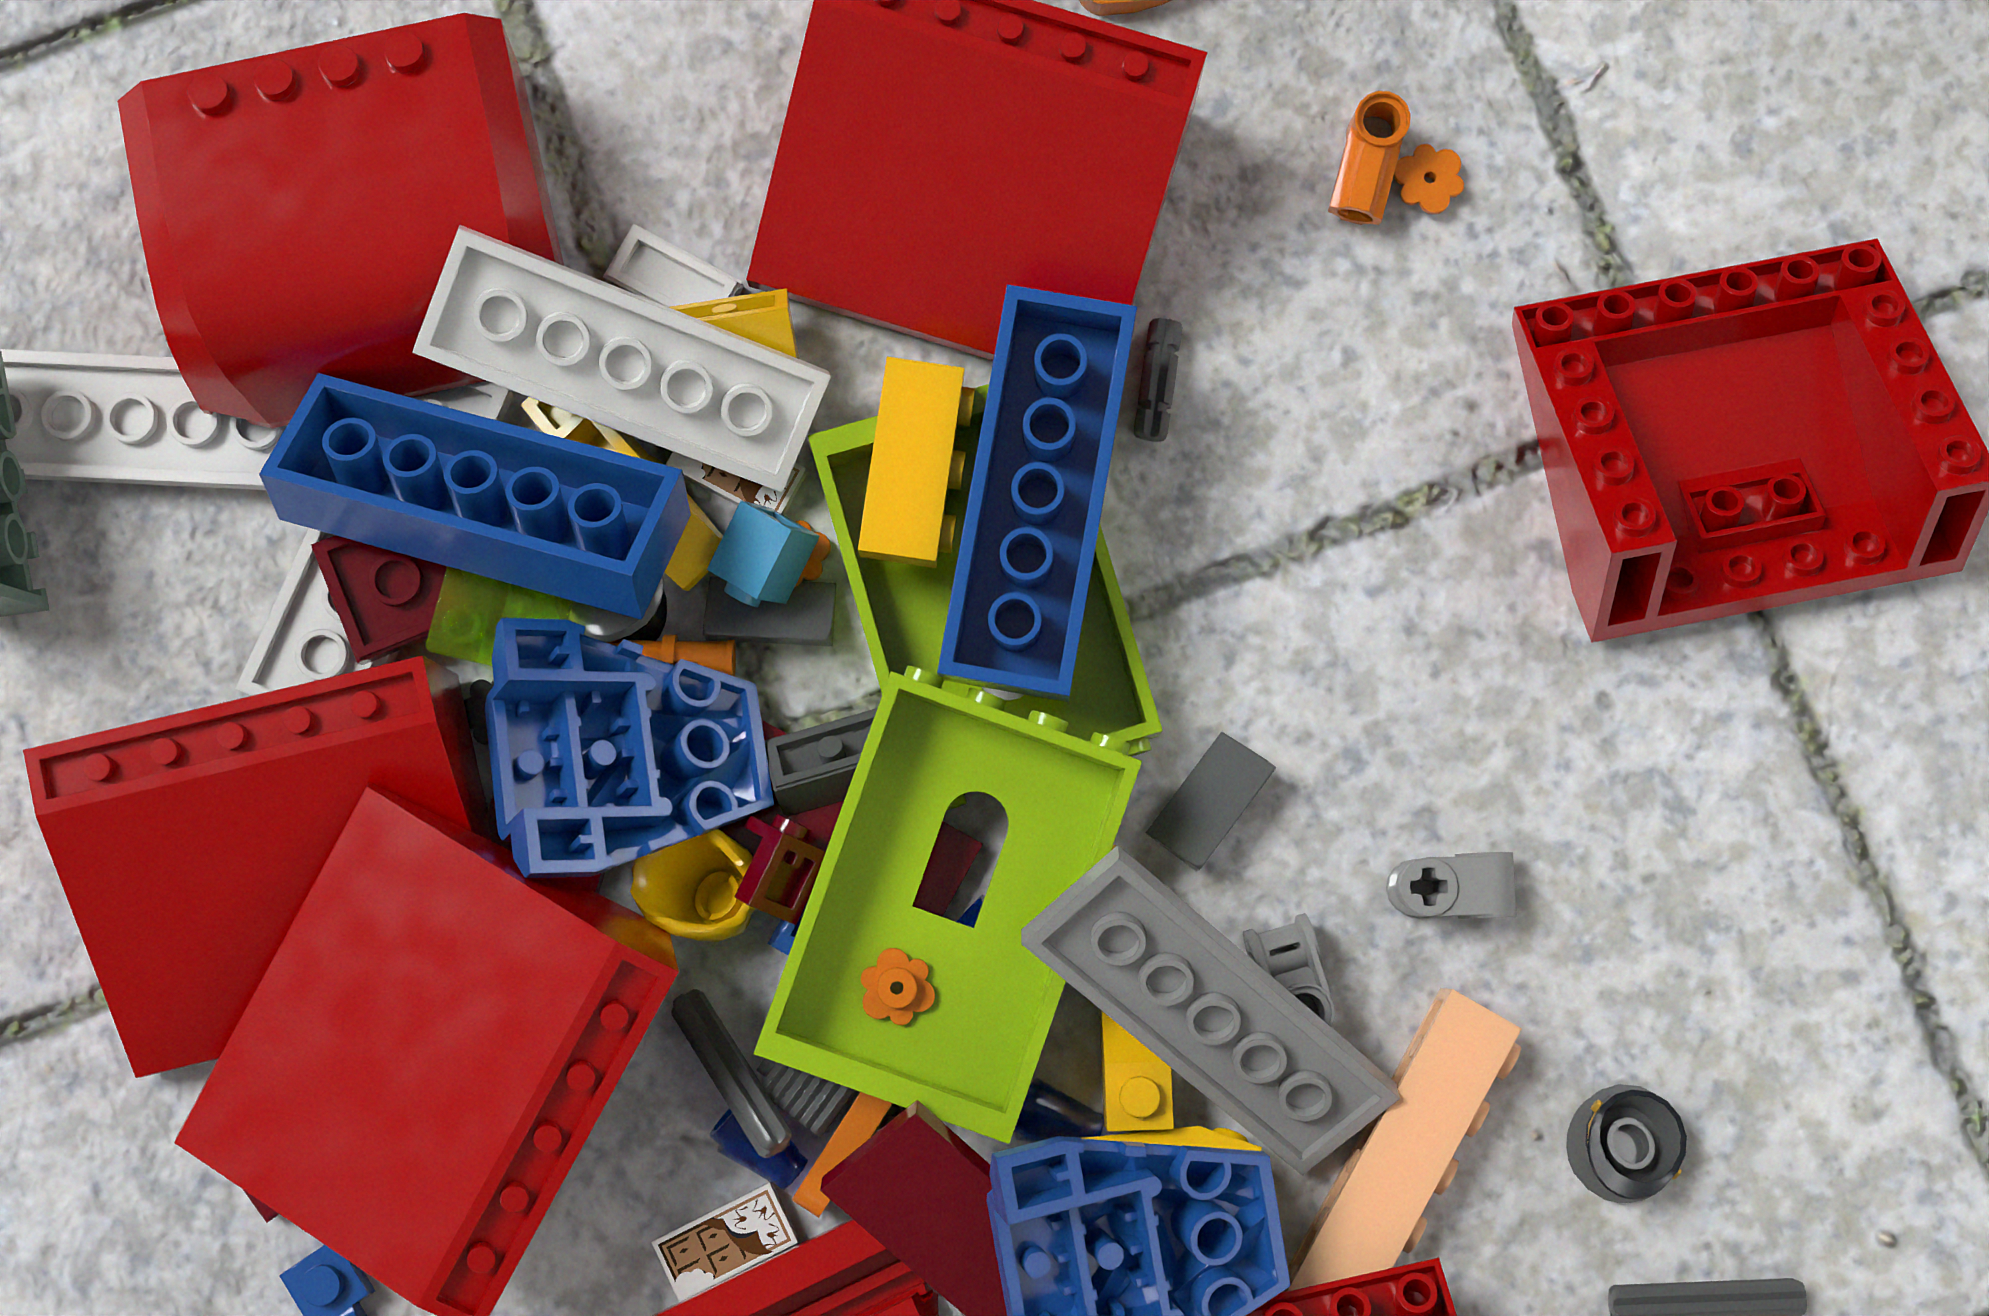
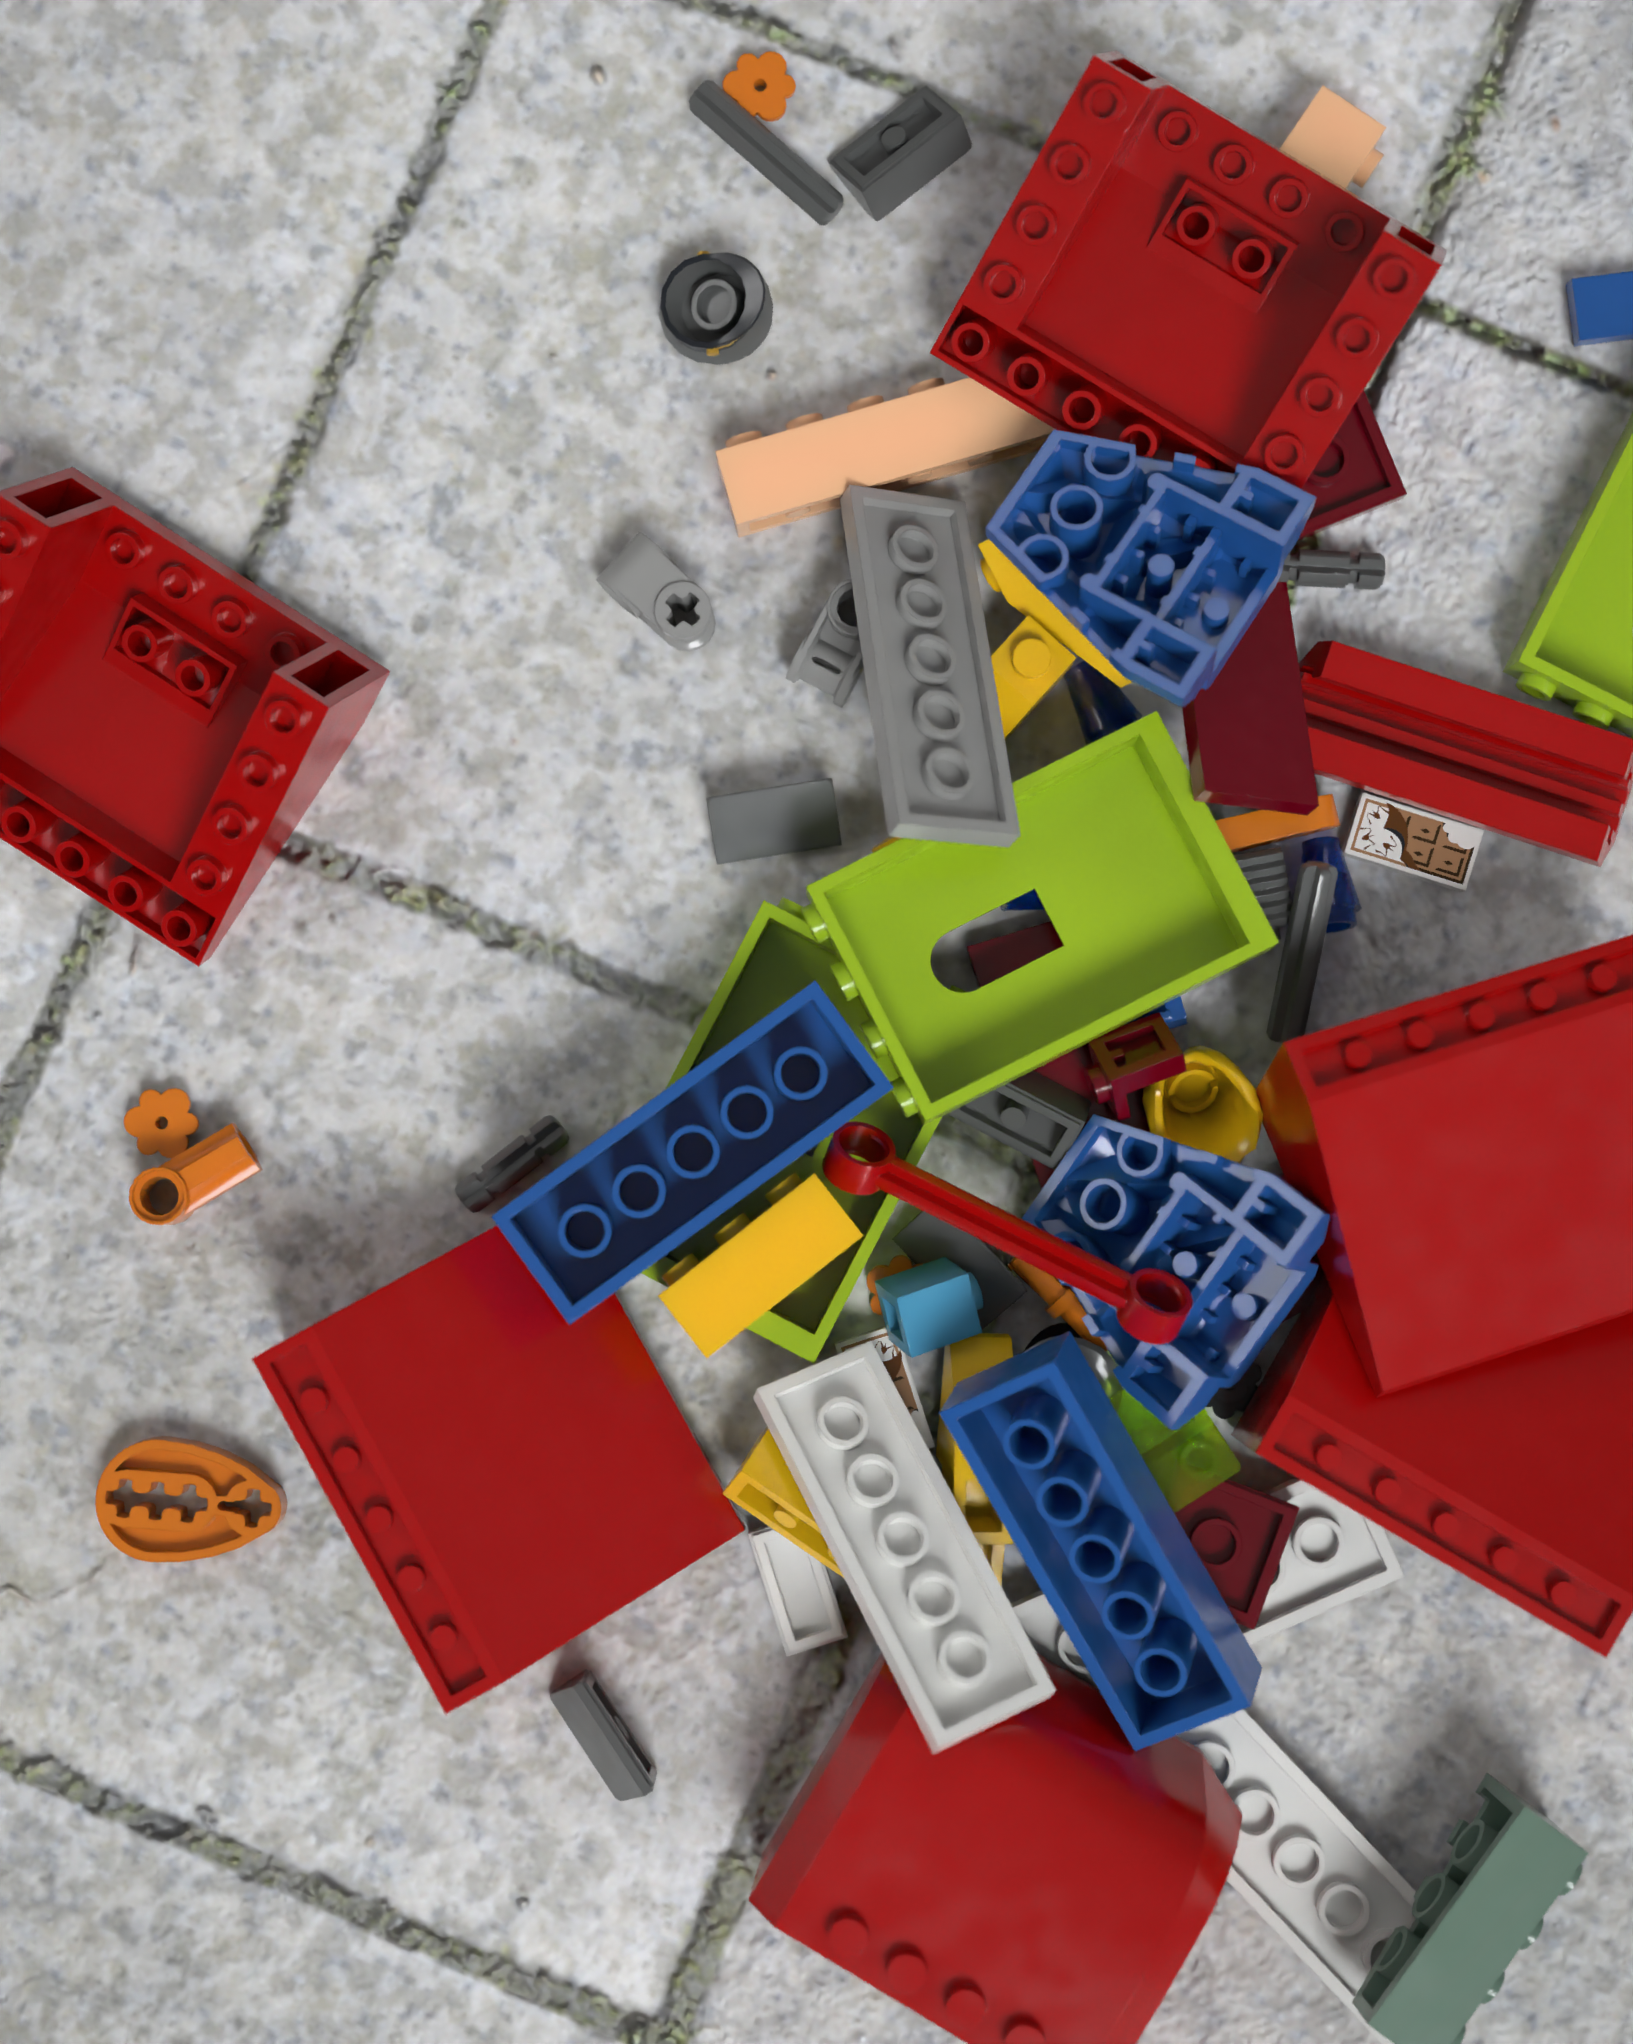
camera: 135 degrees left, 5 degrees up
orange plant [861,948,935,1025] -> none
none -> dark grey slope [550,1669,657,1801]
none -> red piece [822,1121,1193,1345]

